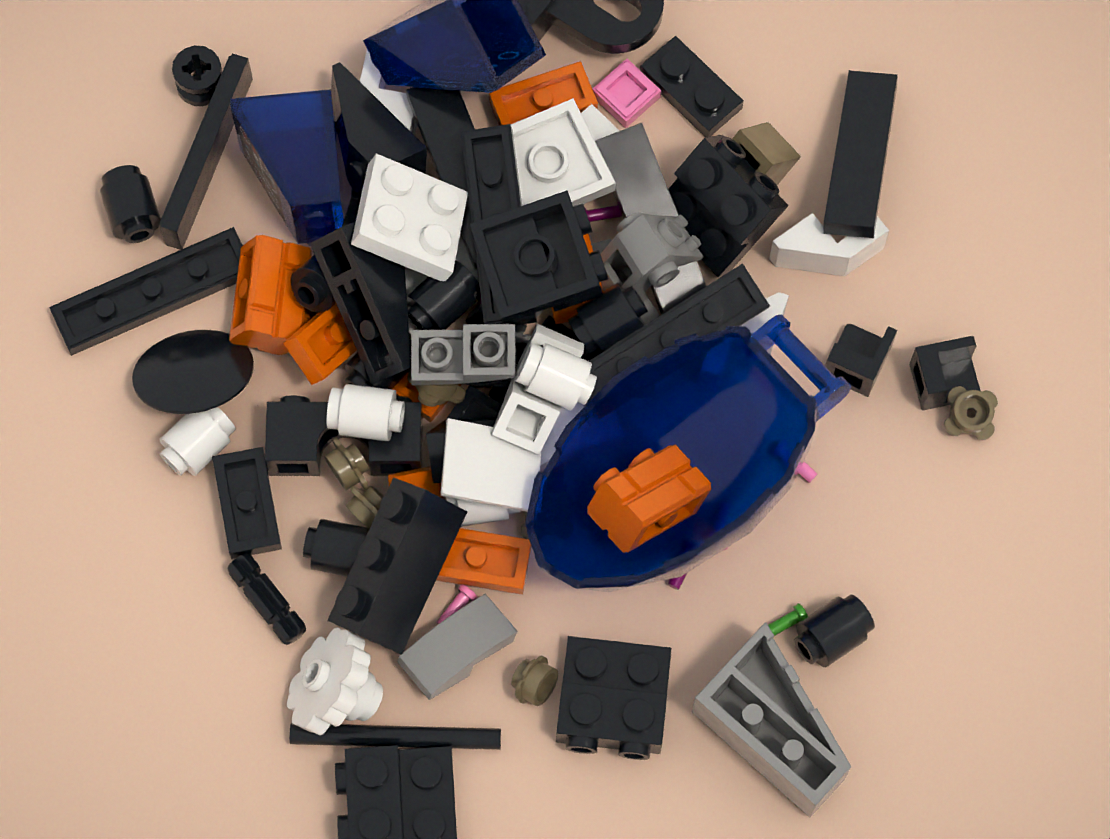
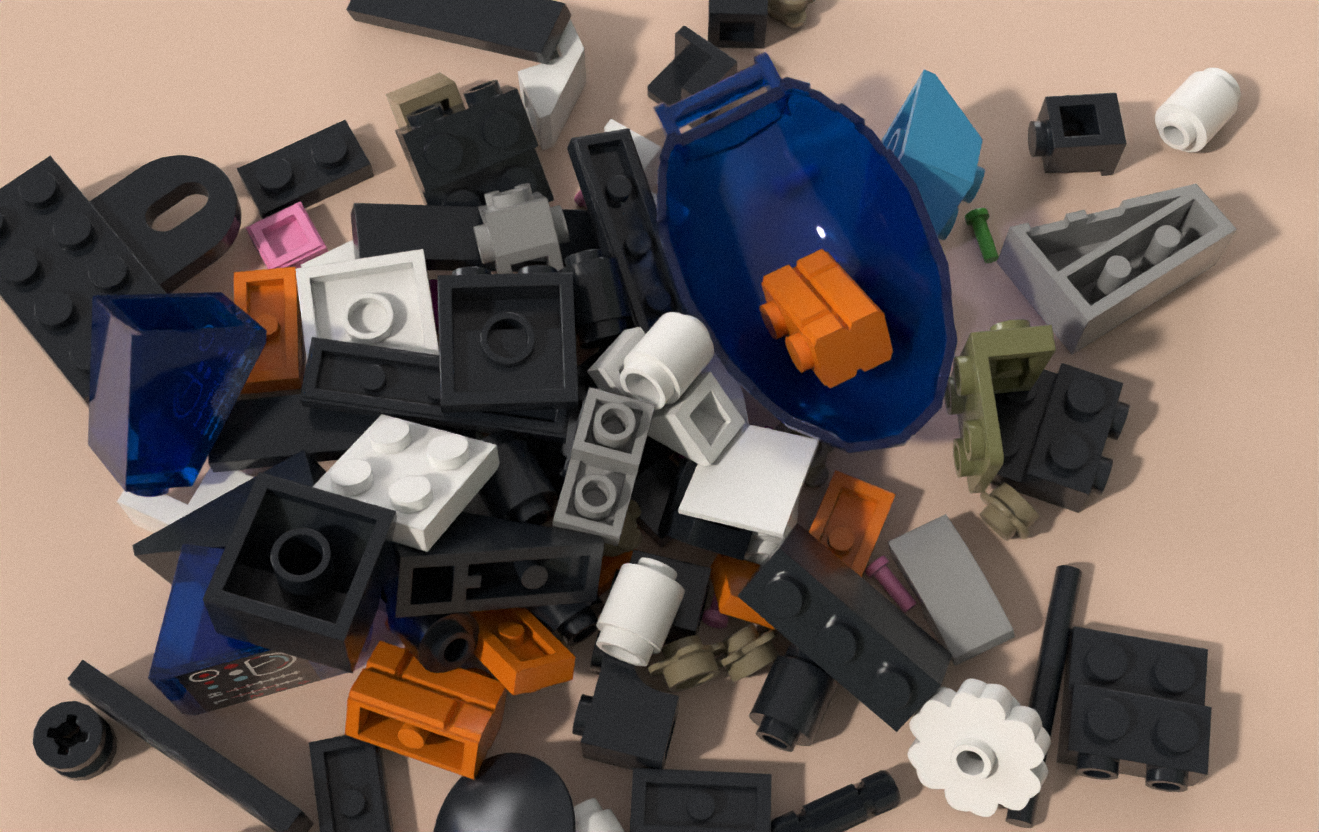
camera: 75 degrees left, 5 degrees down
black brick [794,594,875,668] -> none
none -> black slope [202,472,397,674]
none -> dark azure slope [856,69,985,259]
none -> olive bracket [944,319,1056,494]
none -> black brick [1028,93,1127,176]
none -> white brick [1155,68,1241,152]

